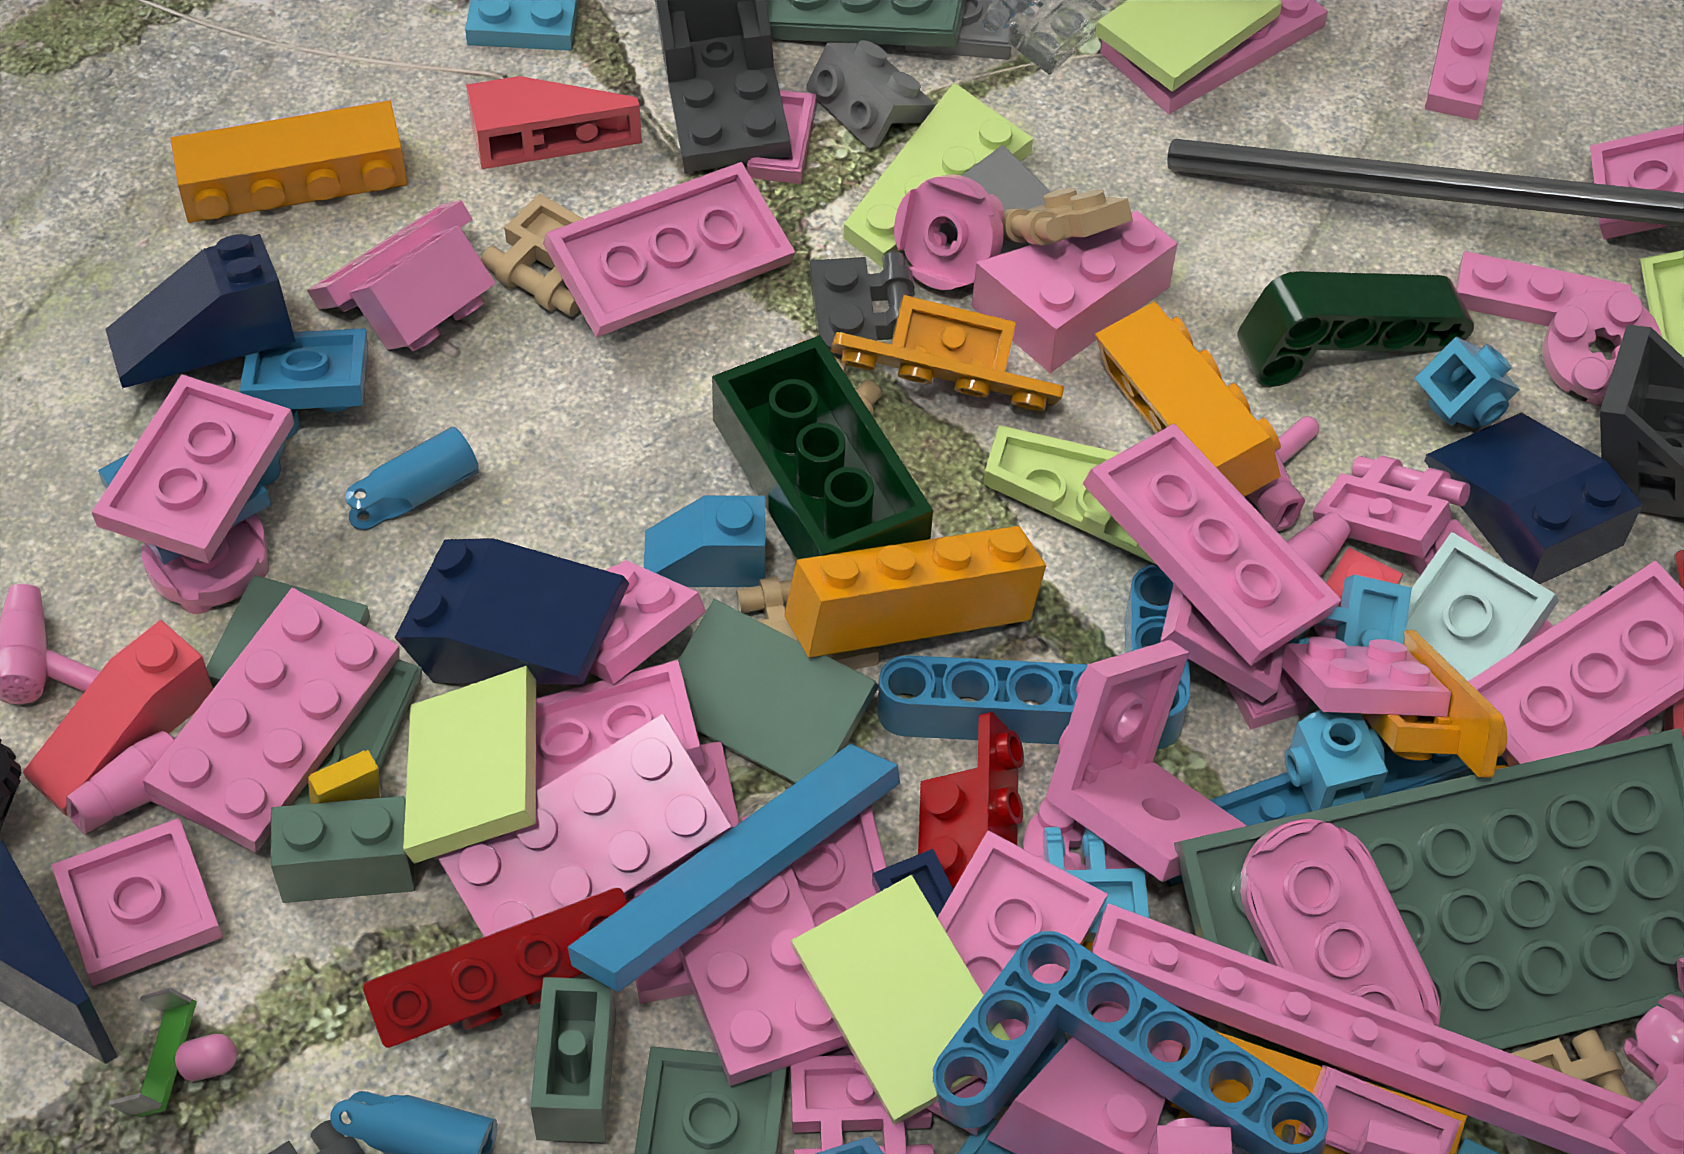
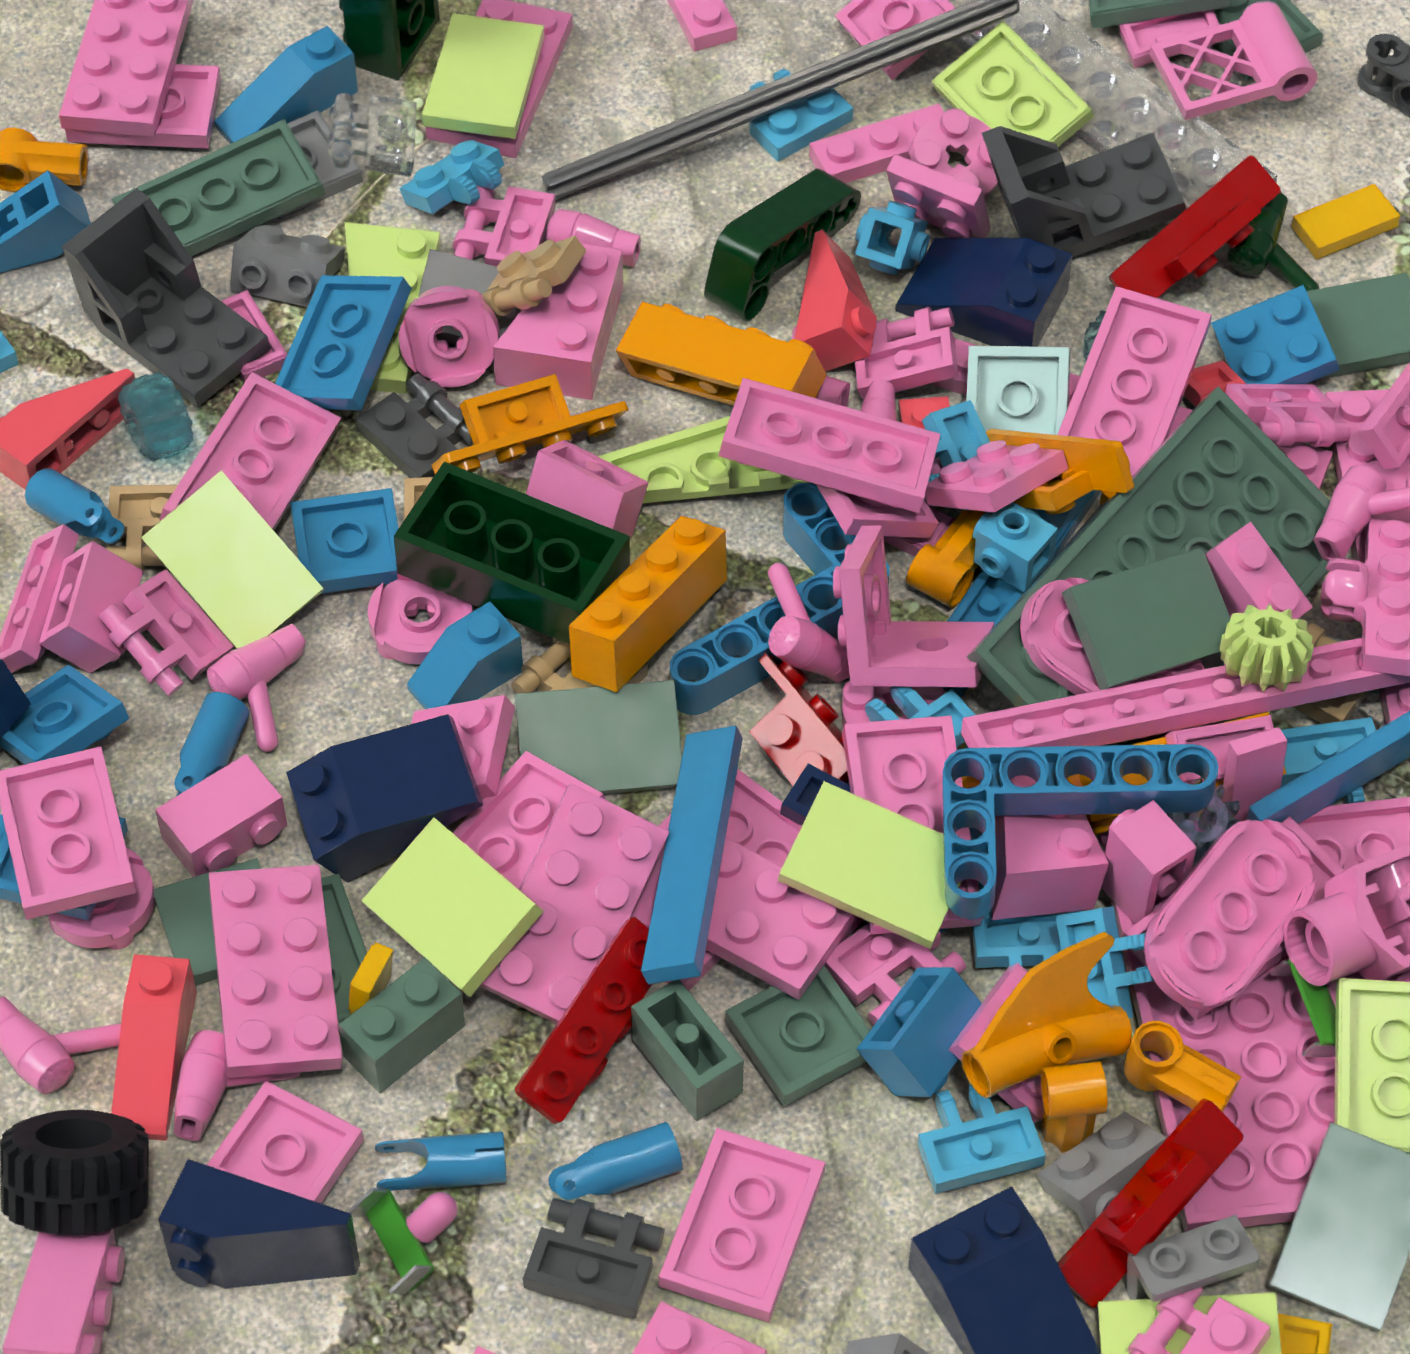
camera: 35 degrees left, 0 degrees up
none -> dark azure piece [25,468,125,544]
none -> bright pink plate [99,569,234,696]
none -> clear light blue gear [118,372,194,462]
none -> yellowish green tile [141,470,324,649]
none -> bright pink brick [155,754,287,877]
none -> bright pink piece [207,624,306,752]
none -> dark azure plate [275,275,412,411]
none -> dark azure plate [290,488,398,594]
none -> bright pink plate [368,574,472,664]
none -> dark azure piece [375,1131,507,1191]
none -> medium azure hinge [399,140,505,214]
none -> bright pink plate [452,186,556,266]
none -> bright pink brick [526,440,649,537]
none -> bright pink piece [546,209,641,267]
none -> medium azure hinge [749,68,853,162]
none -> bright pink piece [768,563,850,683]
none -> coral slope [795,230,877,372]
none -> bright pink plate [886,154,991,238]
none -> light orange piece [906,510,985,608]
none -> sand green tile [1062,547,1231,690]
none -> bright pink brick [1205,522,1313,619]
none -> yellowish green gear [1219,603,1314,692]

